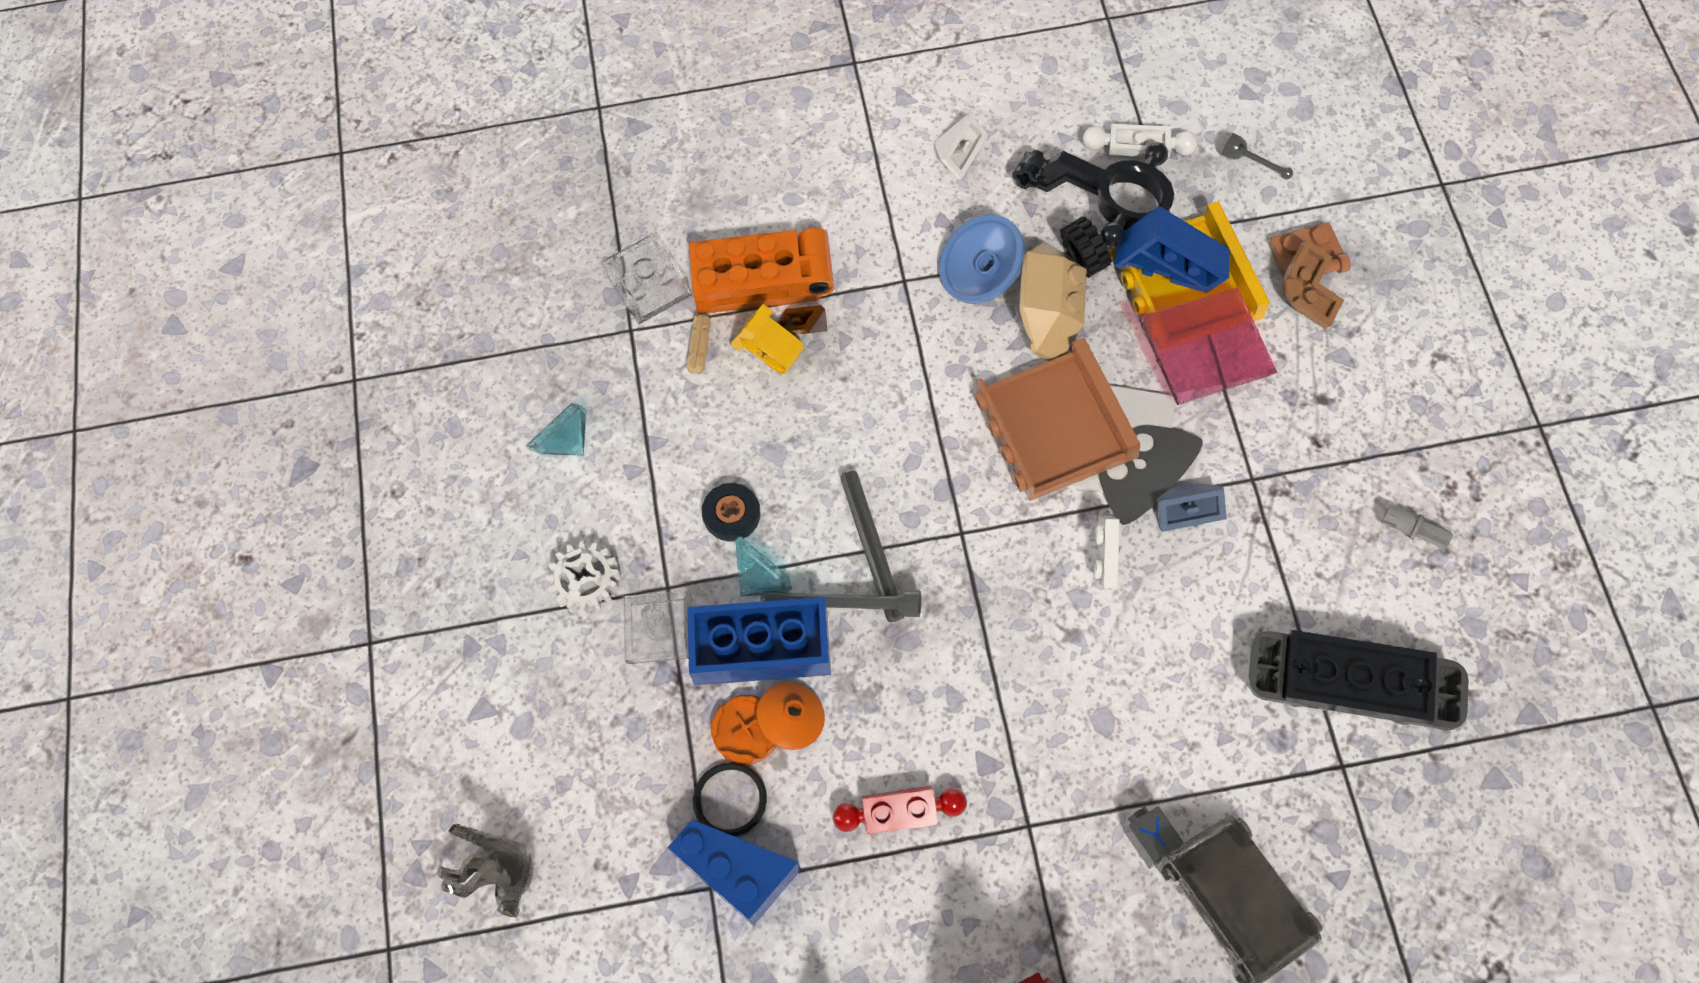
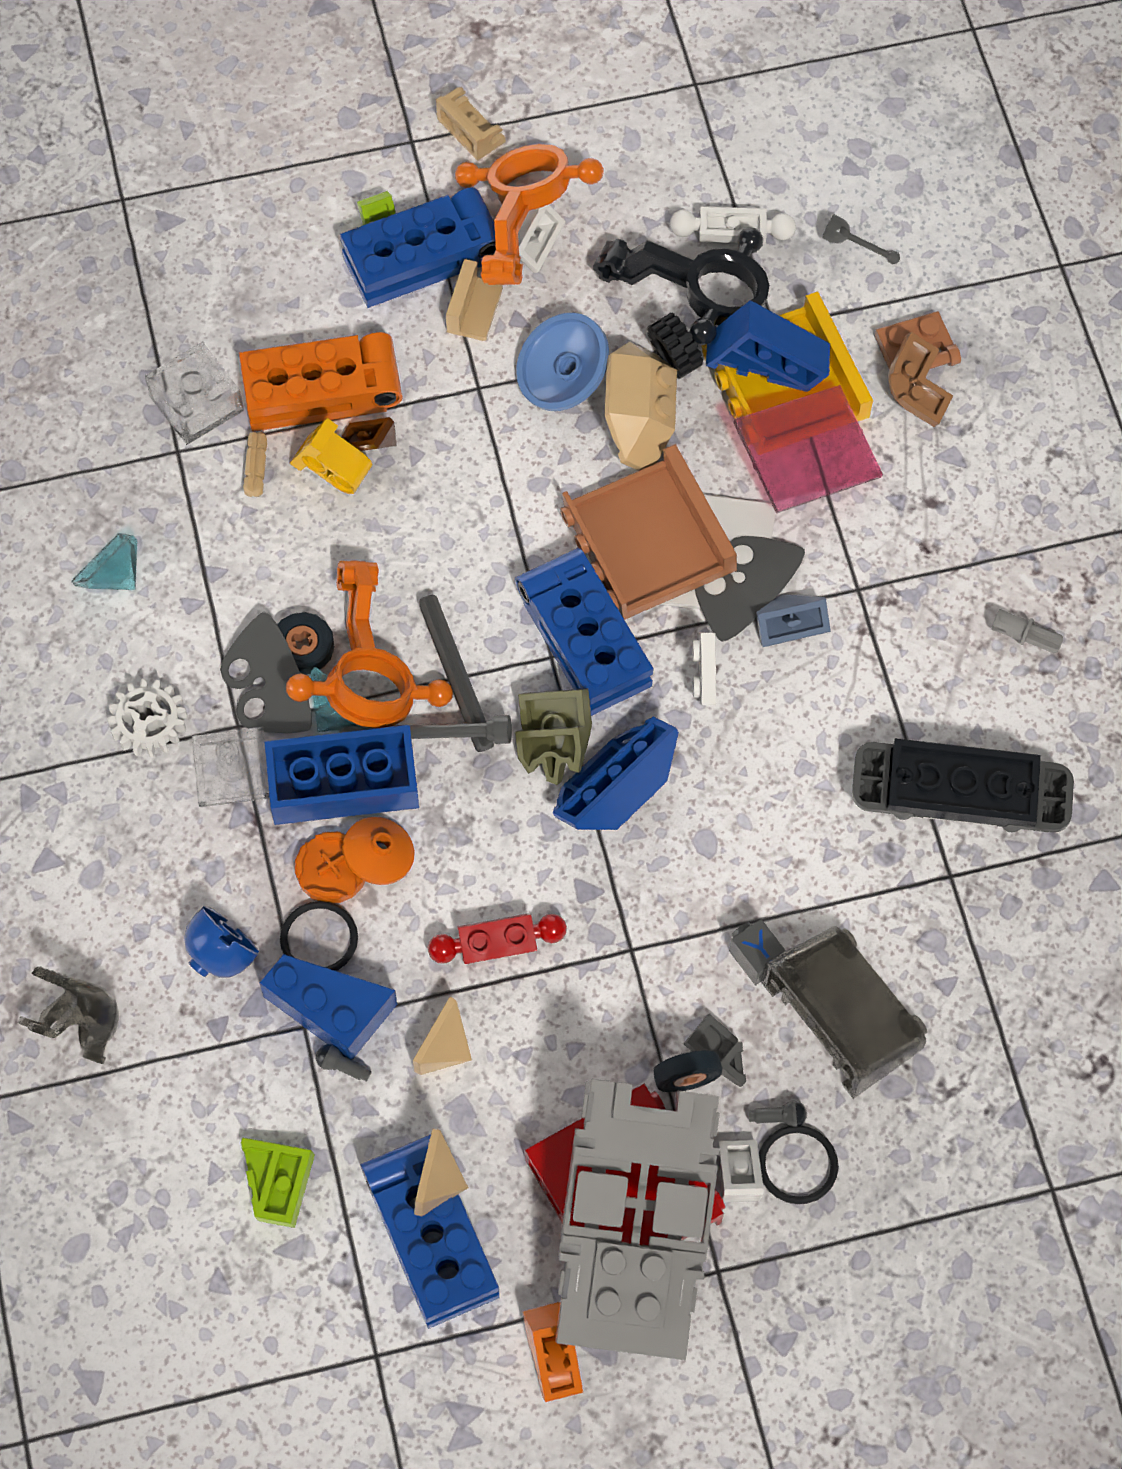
camera: 10 degrees left, 0 degrees up
none -> blue cylinder [184,906,259,978]
none -> dark grey piece [220,612,312,733]
none -> orange piece [286,560,453,728]
none -> dark grey piece [316,1044,372,1082]
none -> blue hinge [340,188,496,308]
none -> lime tile [357,191,396,225]
none -> tan slope [413,997,472,1075]
none -> tan hinge [436,87,505,161]
none -> tan panel [446,259,503,341]
none -> orange piece [455,144,604,285]
none -> blue hinge [515,547,654,716]
none -> olive plate [515,688,592,785]
none -> blue wedge [552,716,679,830]
none -> black bush [653,1050,722,1092]
none -> dark grey slope [683,1014,746,1087]

